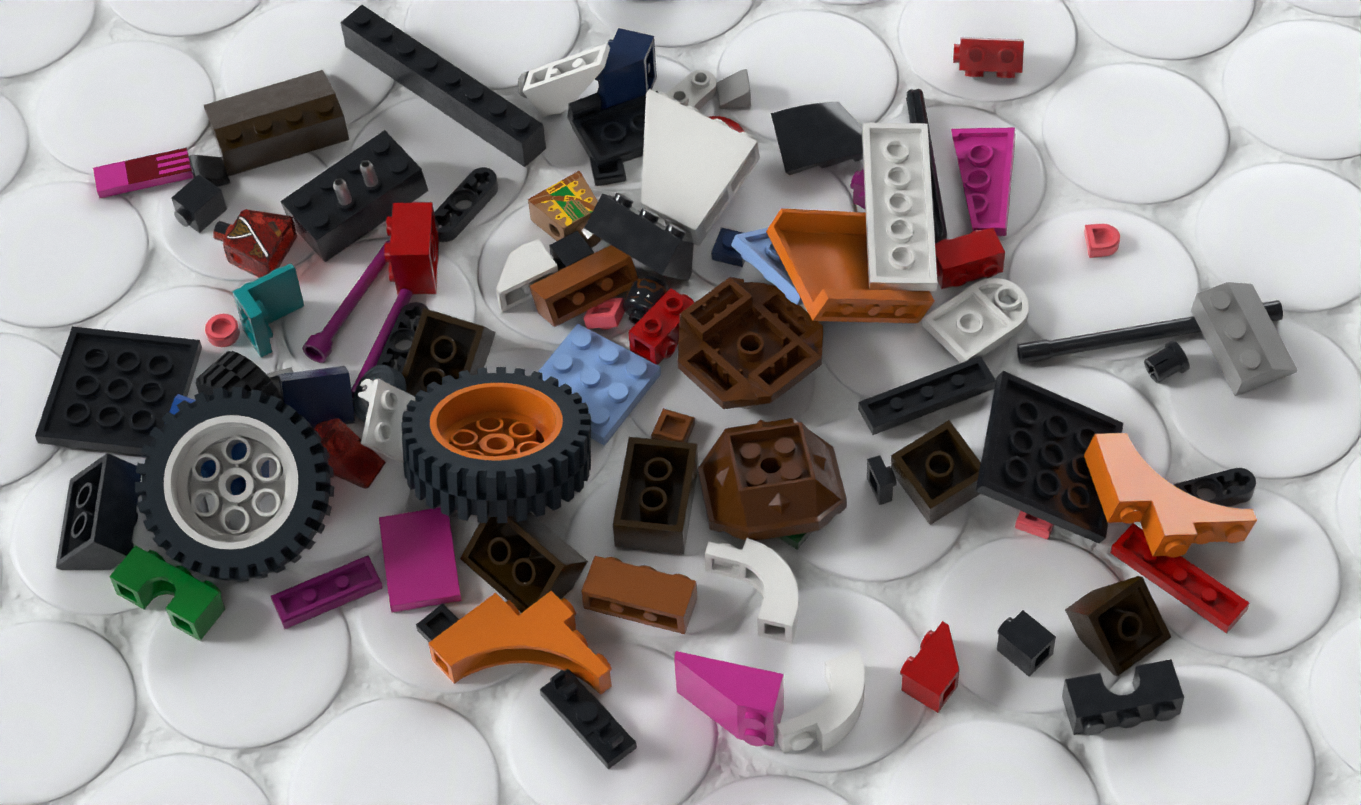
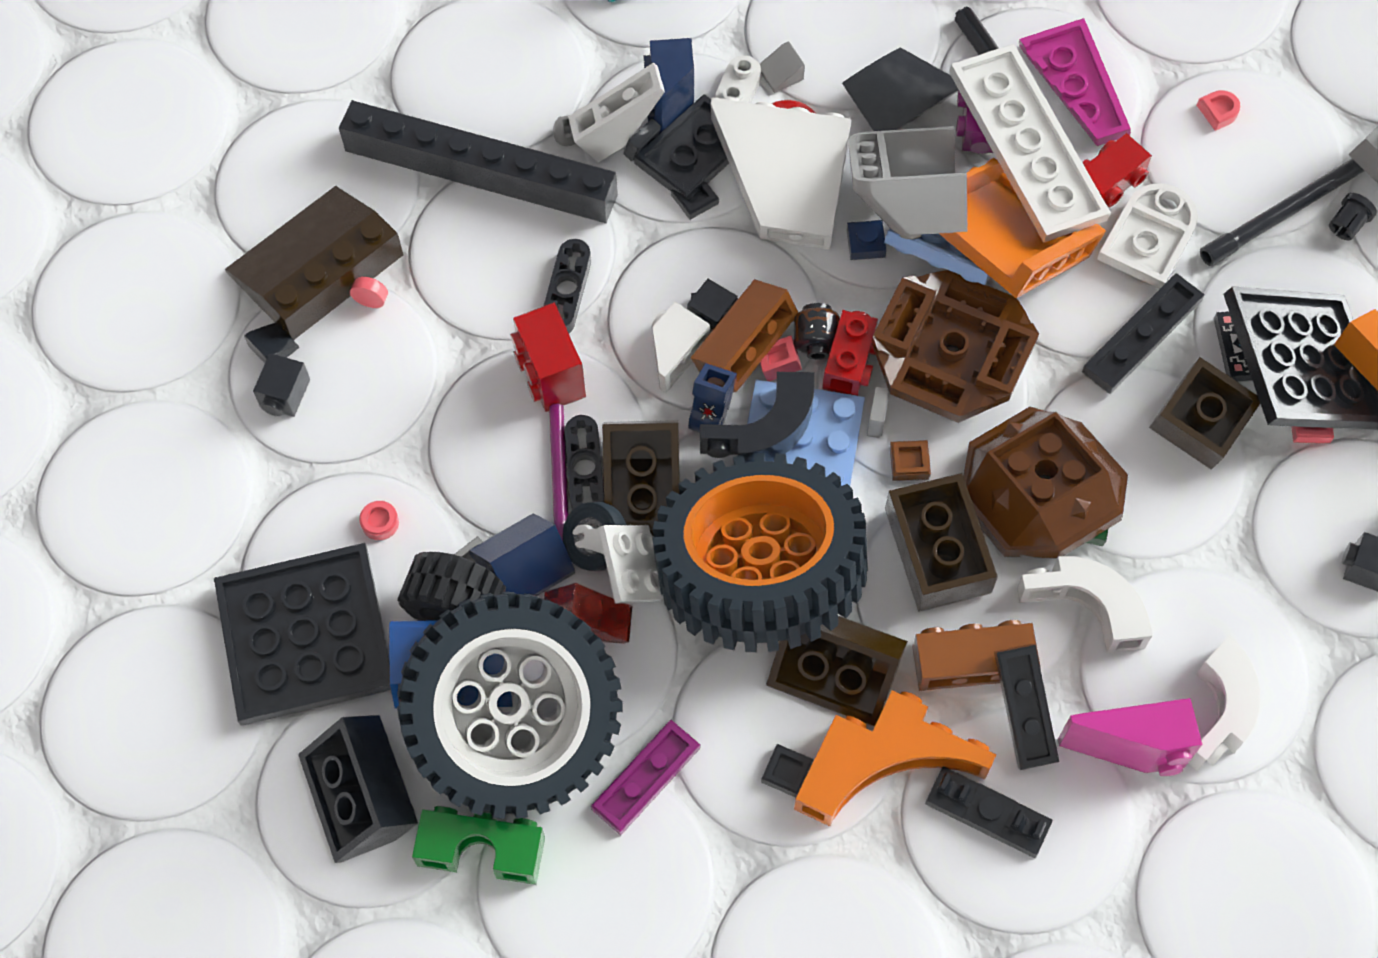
camera: 25 degrees left, 10 degrees up
tile [93,147,193,199] -> none
clear red torso [213,209,297,278] -> none
teal bracket [232,263,304,357] -> none
black piece [280,130,429,262] -> none
magenta piece [302,240,390,363] -> none
dark pink tile [379,507,462,612] -> none
torso [528,171,601,248] -> none
black slope [584,192,694,281] -> none
black plate [867,455,897,505] -> none
red slope [900,621,960,713] -> none
none -> coral tile [350,277,388,308]
none -> dark blue leg [688,363,737,433]
none -> black arch [700,372,815,463]
none -> light grey windscreen [849,126,968,239]
none -> light grey tile [867,387,890,438]
none -> black tile [994,644,1059,770]

